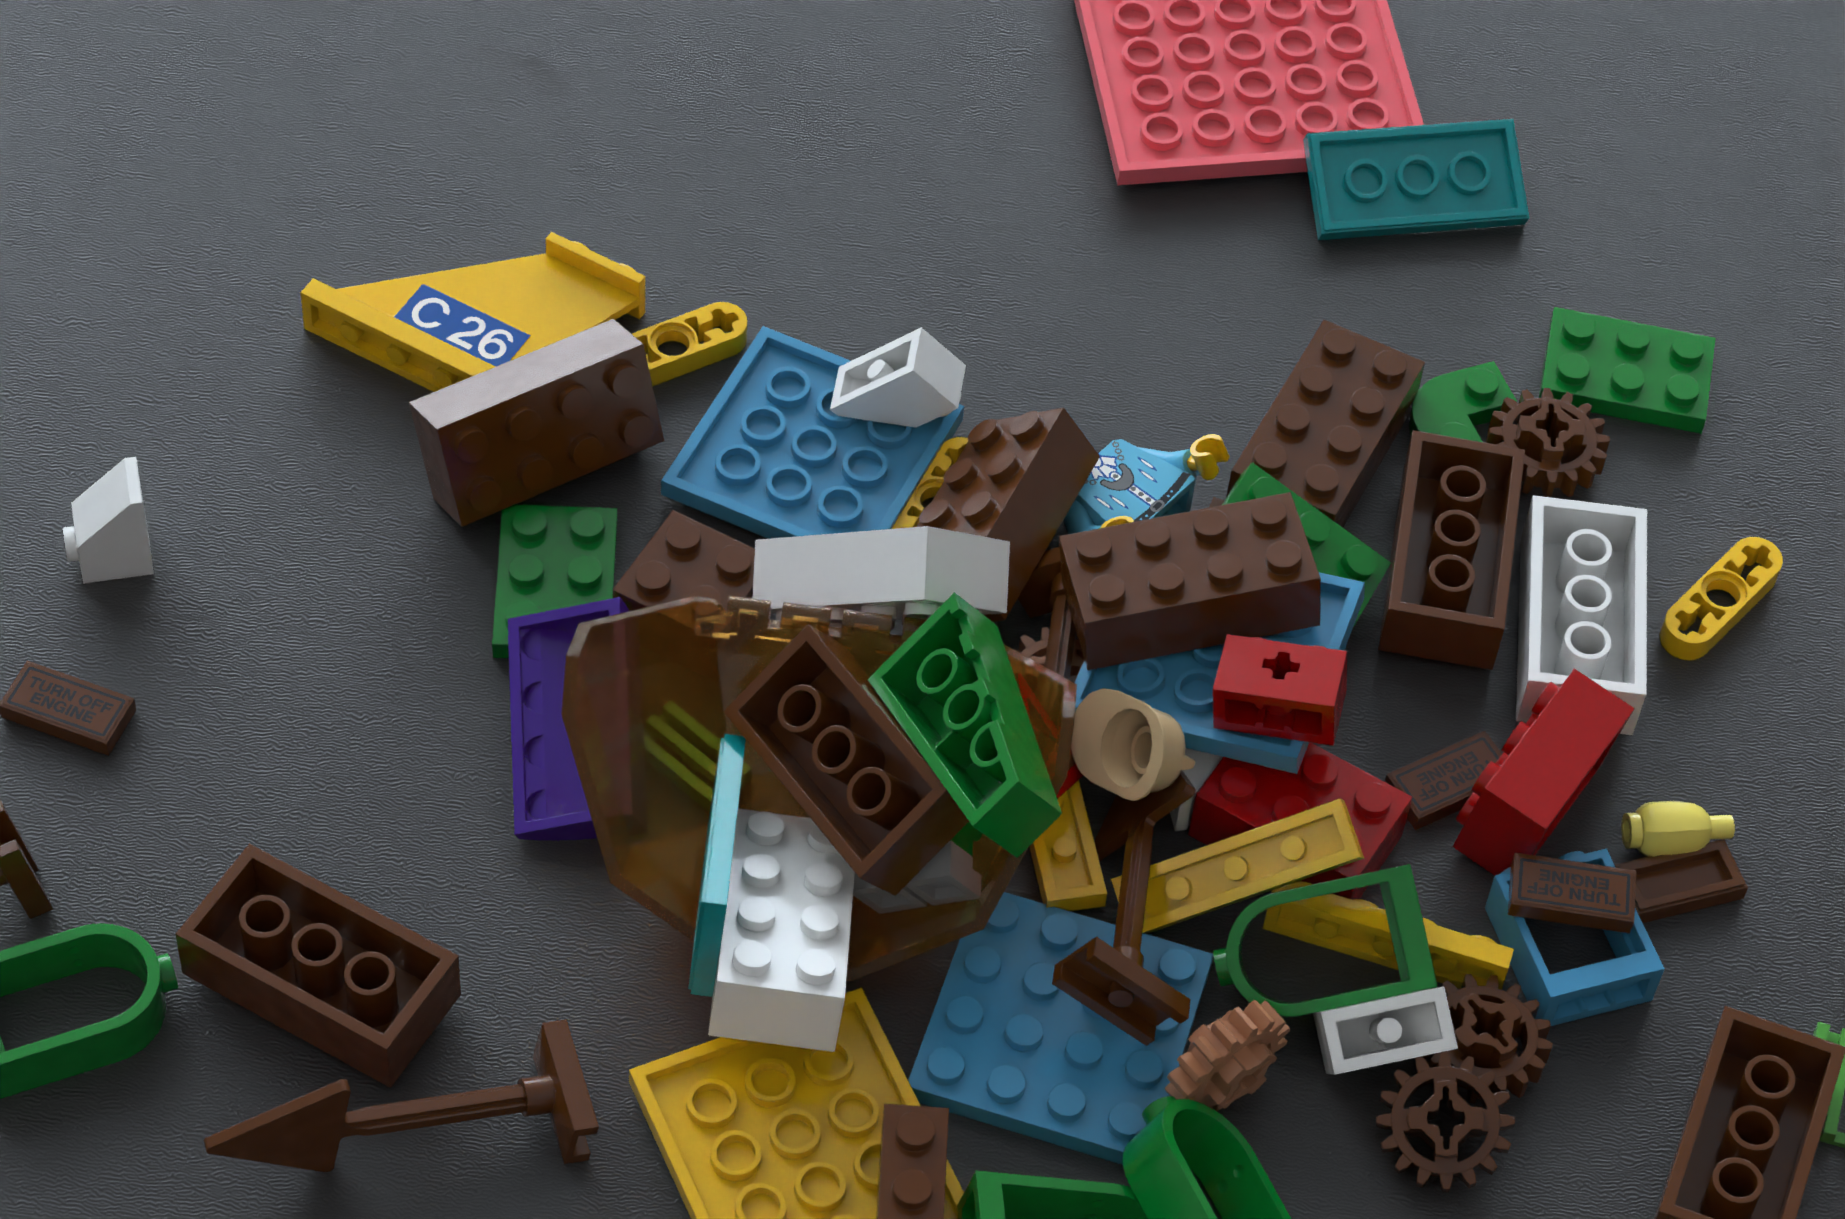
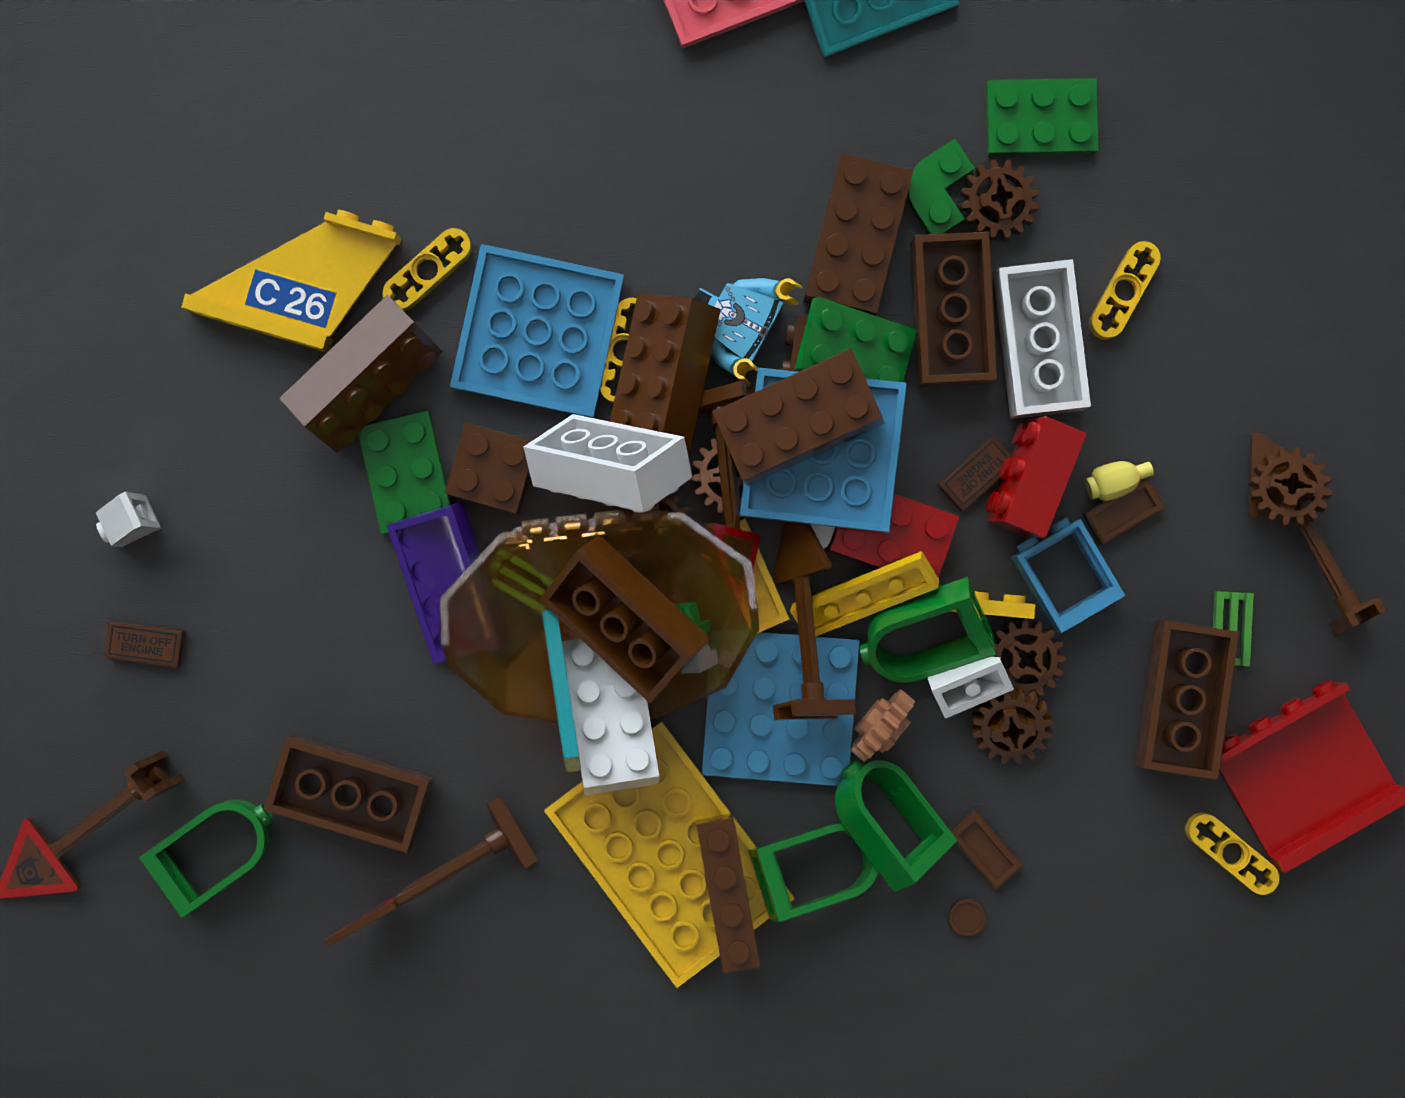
camera: 15 degrees left, 35 degrees up
white slope [830,327,966,428] -> none
green wedge [868,592,1062,858] -> none
tan piece [1070,688,1195,801] -> none
red brick [1212,634,1347,746] -> none
reddish brown tile [1508,853,1636,933] -> none

